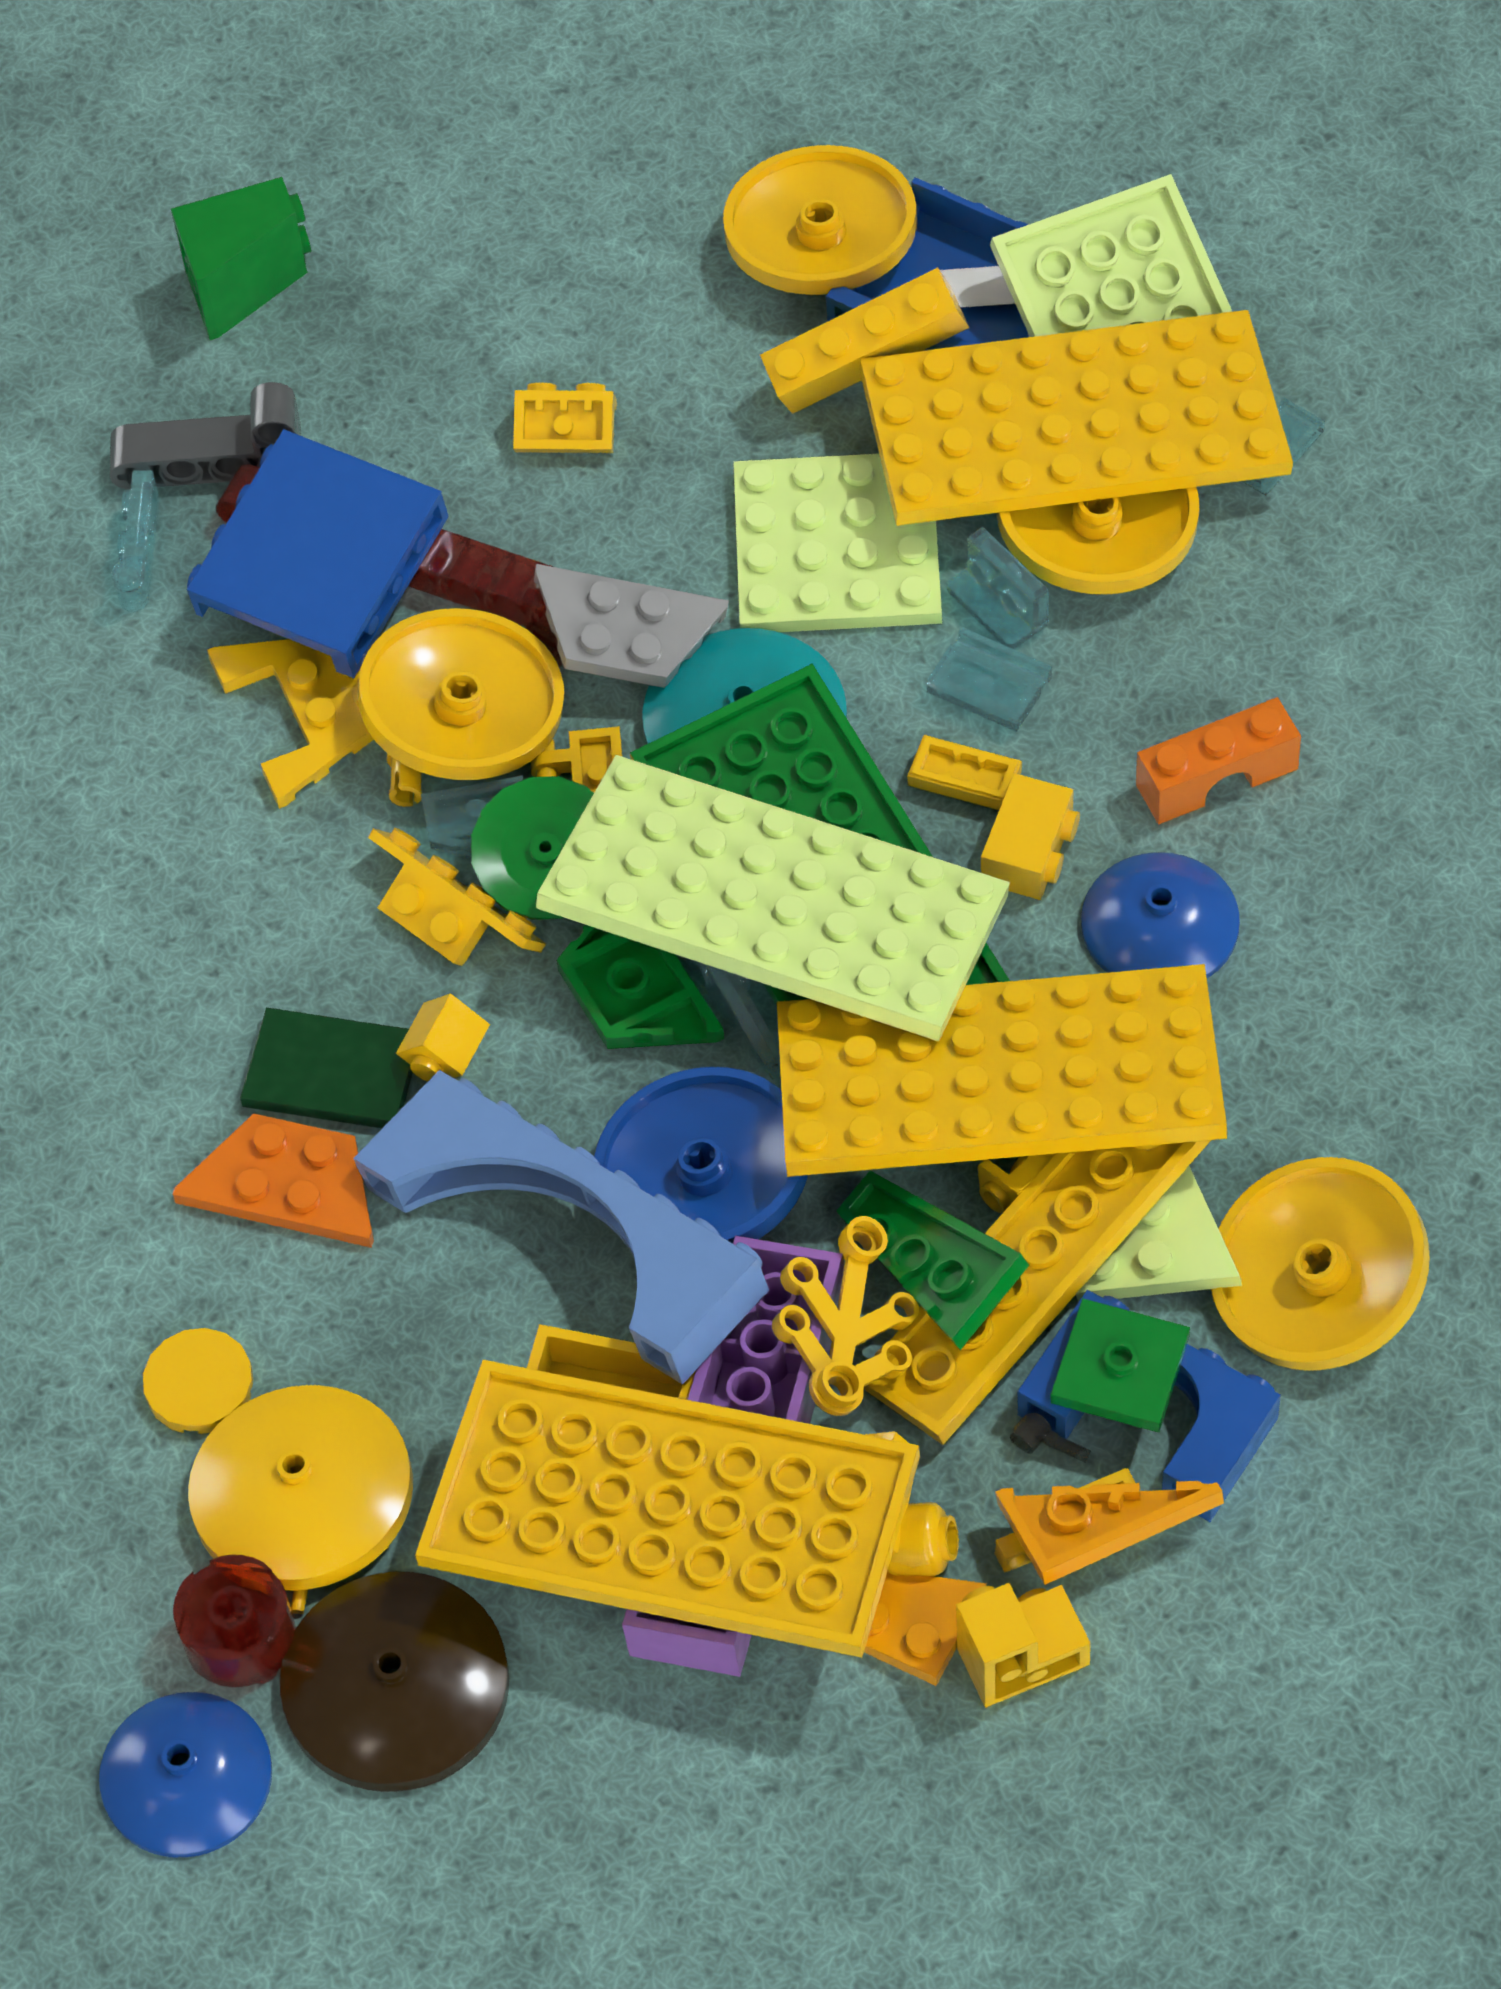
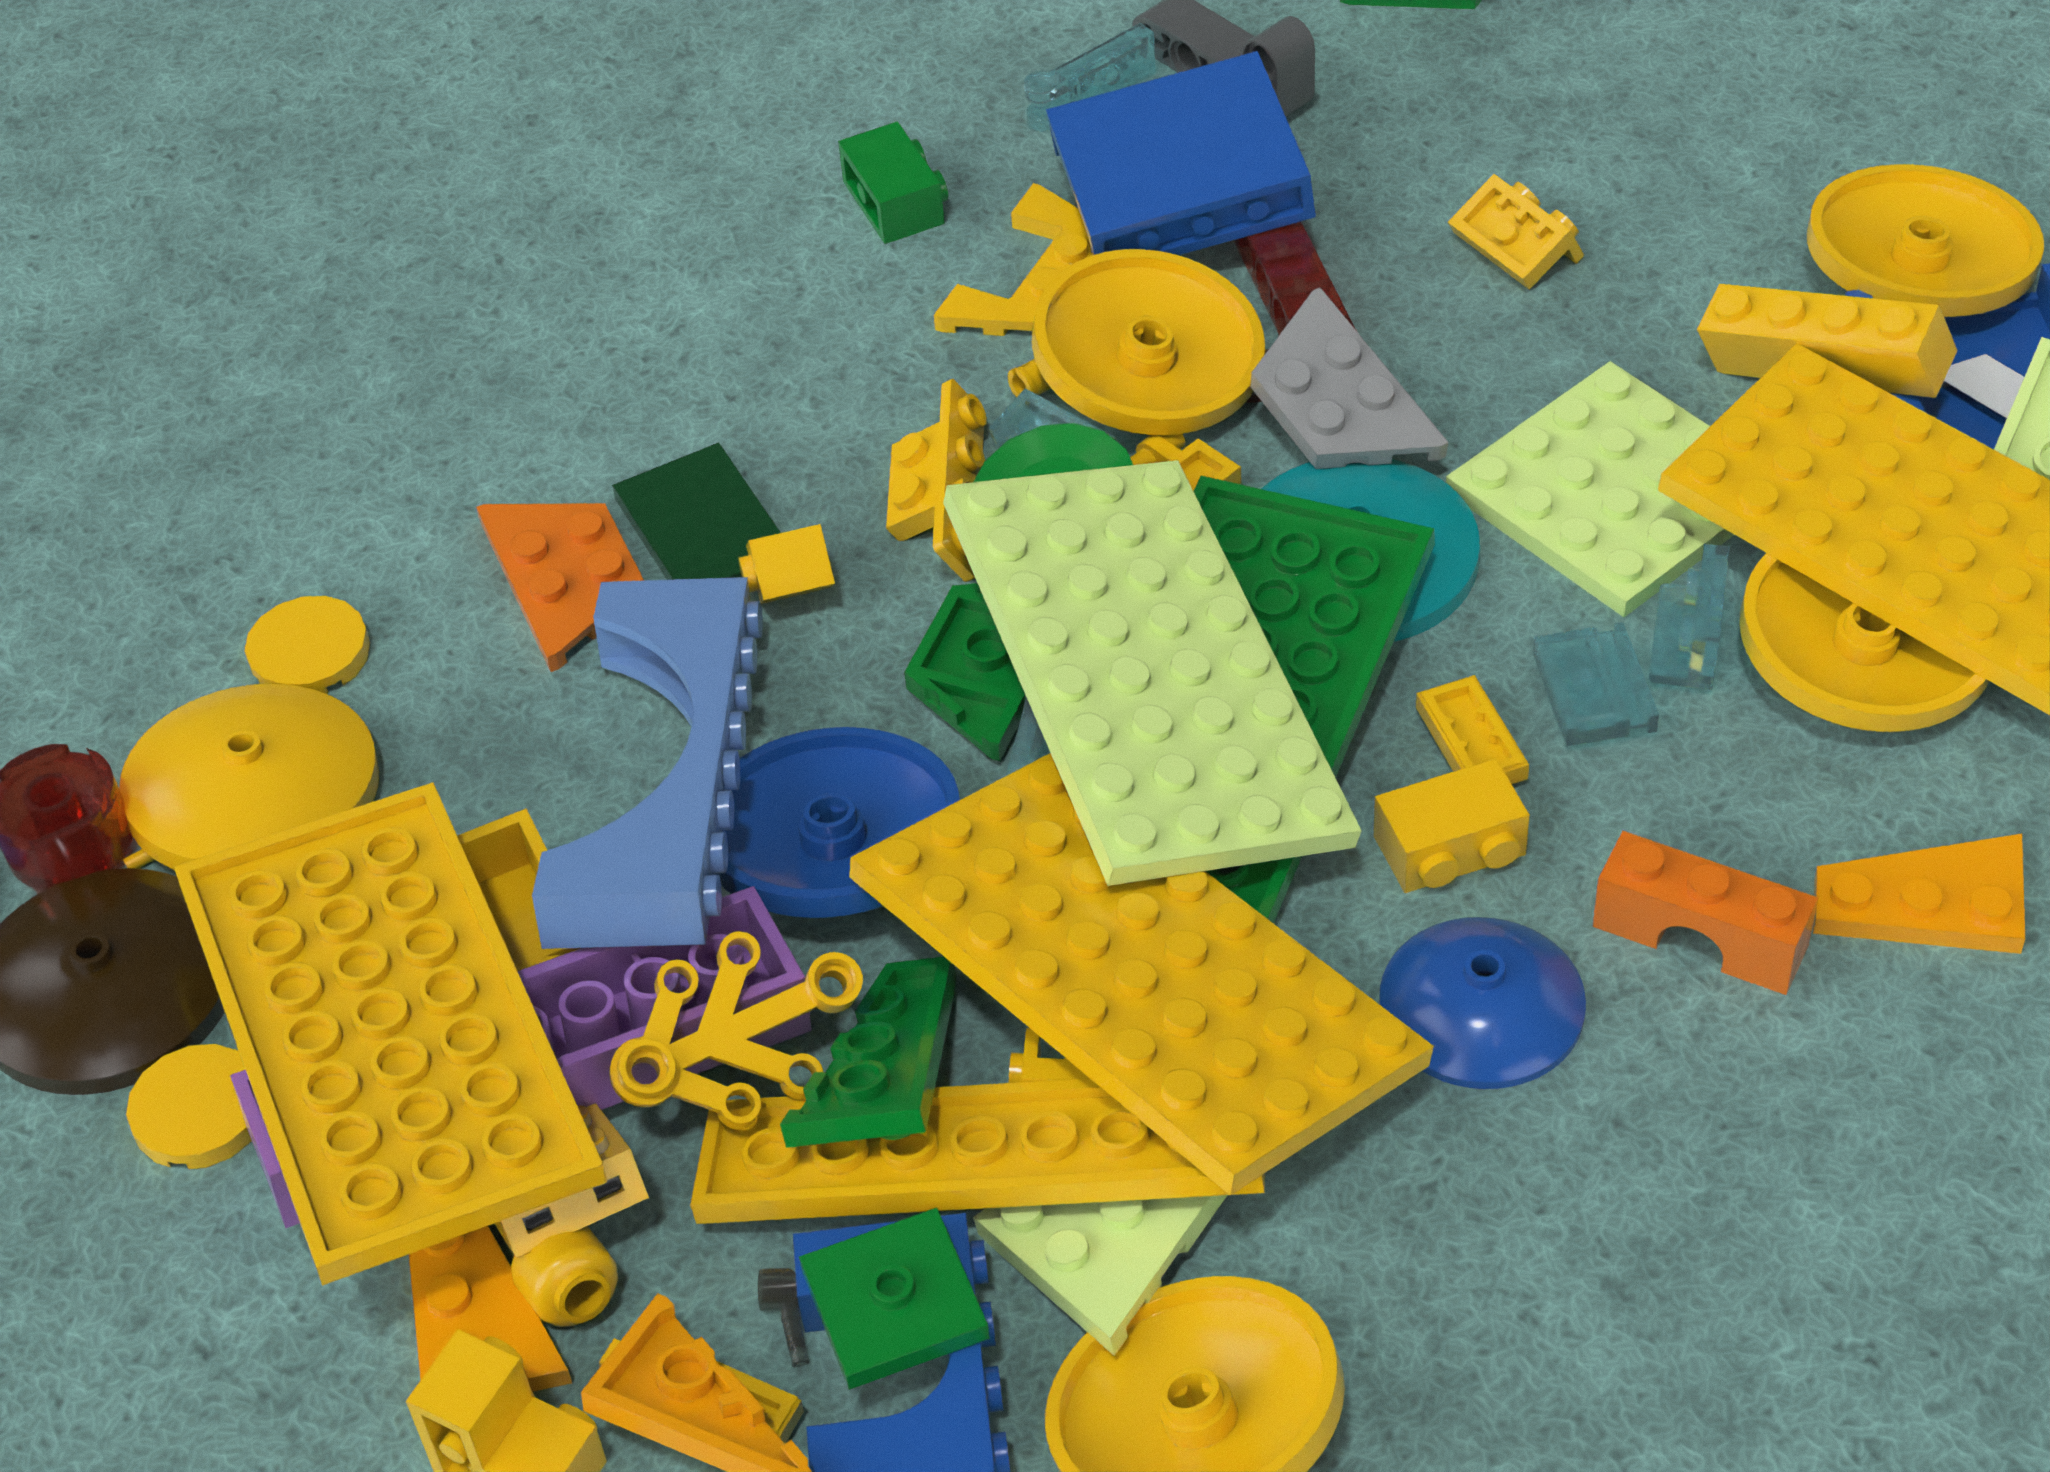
camera: 50 degrees right, 10 degrees down
none -> yellow tile [126,1044,252,1169]
none -> green brick [838,121,949,244]
none -> light orange wing [1813,833,2025,954]

